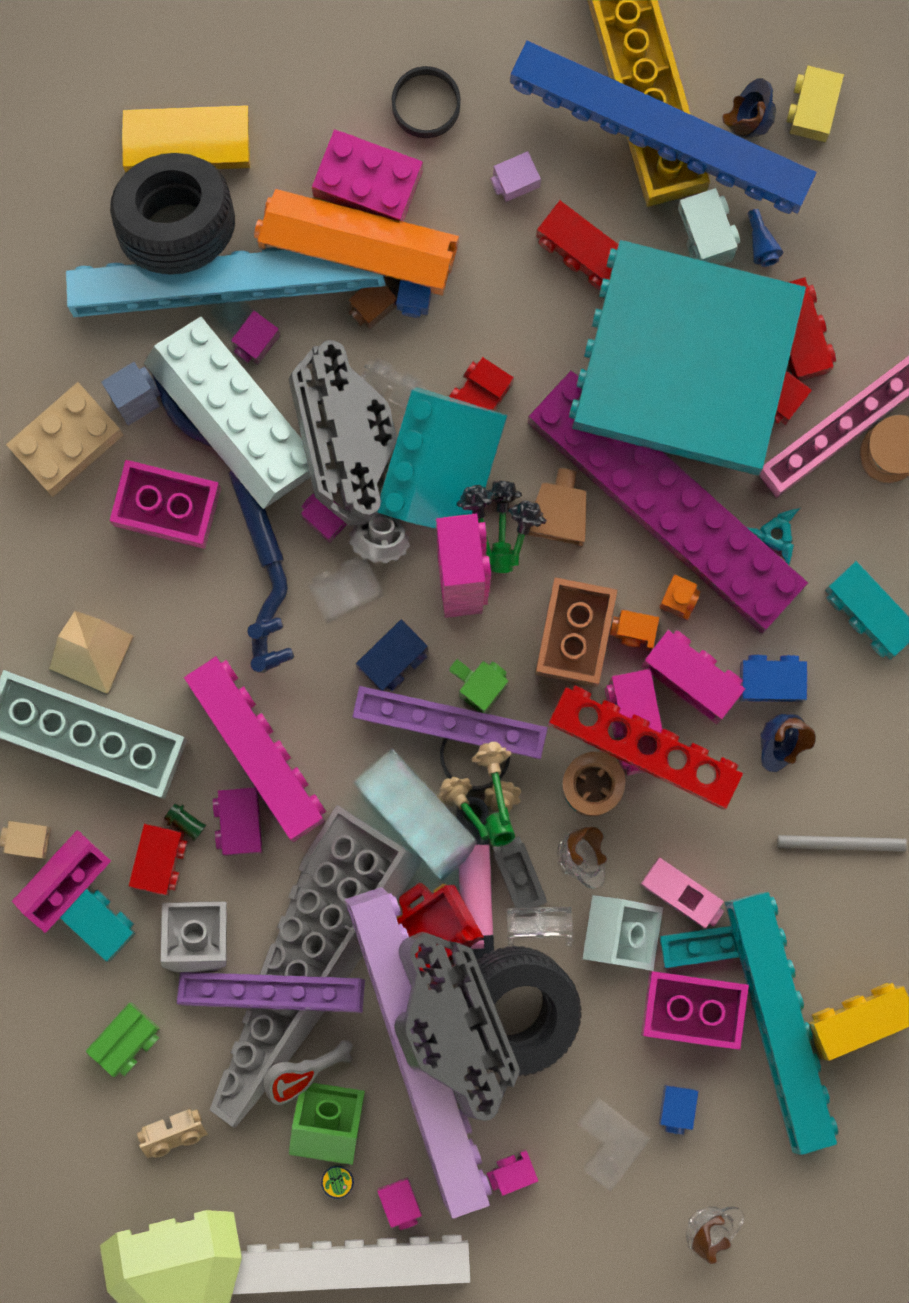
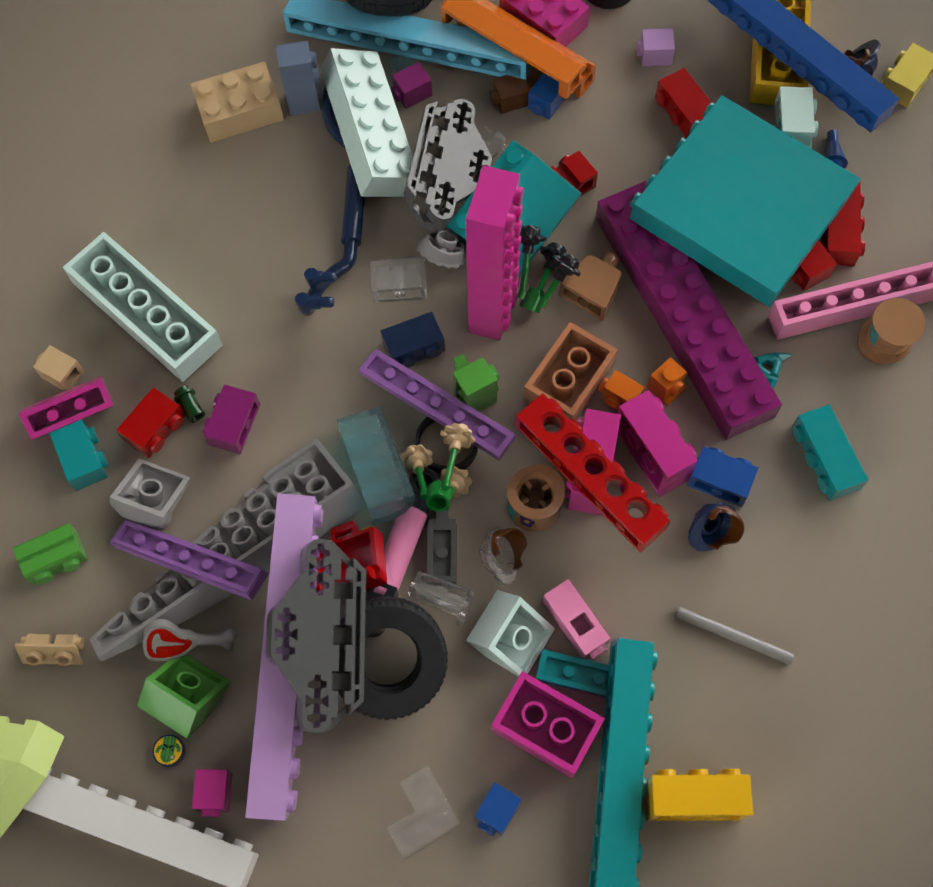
camera: 25 degrees right, 15 degrees down
tan slope [49,611,134,694] -> none
dark pink brick [109,460,221,549] -> none
dark pink brick [183,656,327,842] -> none
magenta brick [301,493,348,543] -> none
dark pink brick [487,1149,538,1196] -> none

